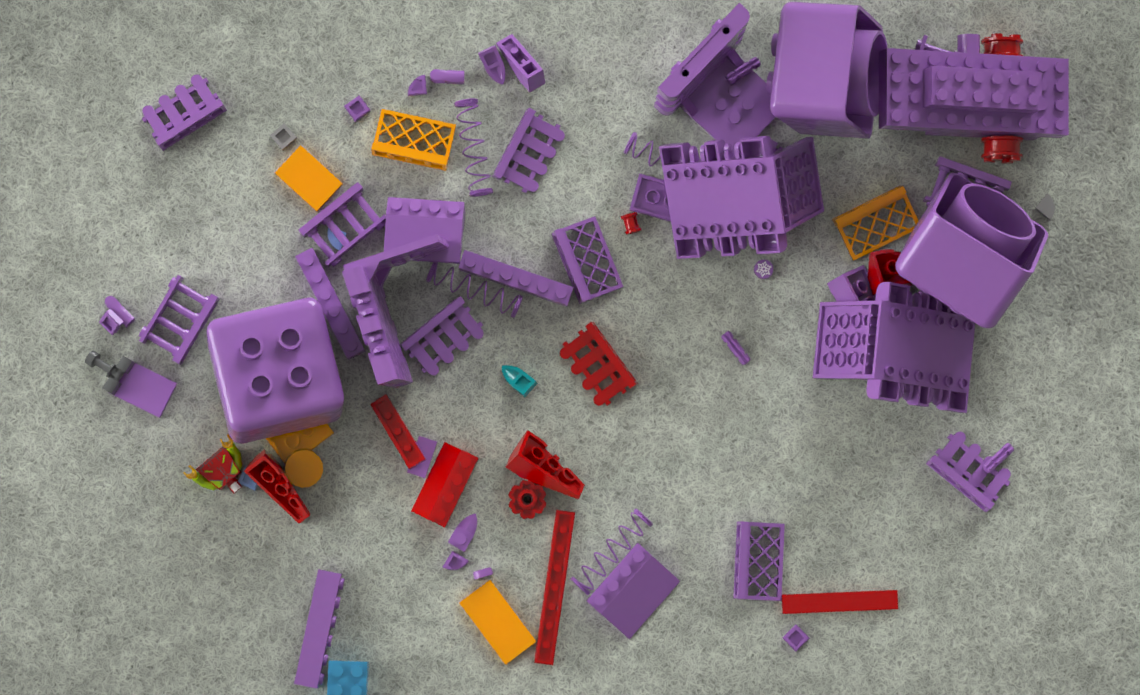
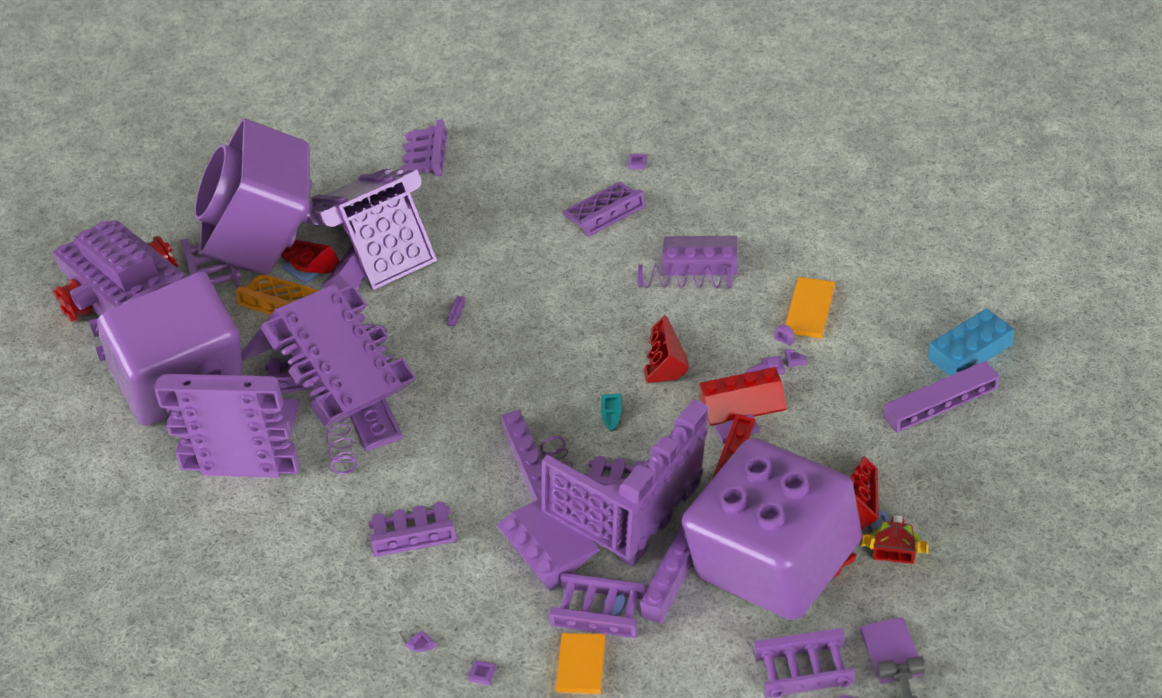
camera: 120 degrees left, 40 degrees down
light orange fence [371,109,456,171] -> none
medium lavender bar [430,69,465,84] -> none
medium lavender piece [454,98,493,197] -> none
medium lavender plate [478,45,505,84] -> none
medium lavender slope [496,34,545,93] -> none
red plant [508,480,546,519] -> none
red tile [534,510,575,665] -> none
medium lavender fence [551,216,623,304] -> none
red fence [560,322,638,406] -> none
red bush [621,212,642,235] -> none
red tile [781,590,898,614] -> none
medium lavender axle [983,443,1014,473] -> none
light grey tile [1035,193,1055,221] -> none

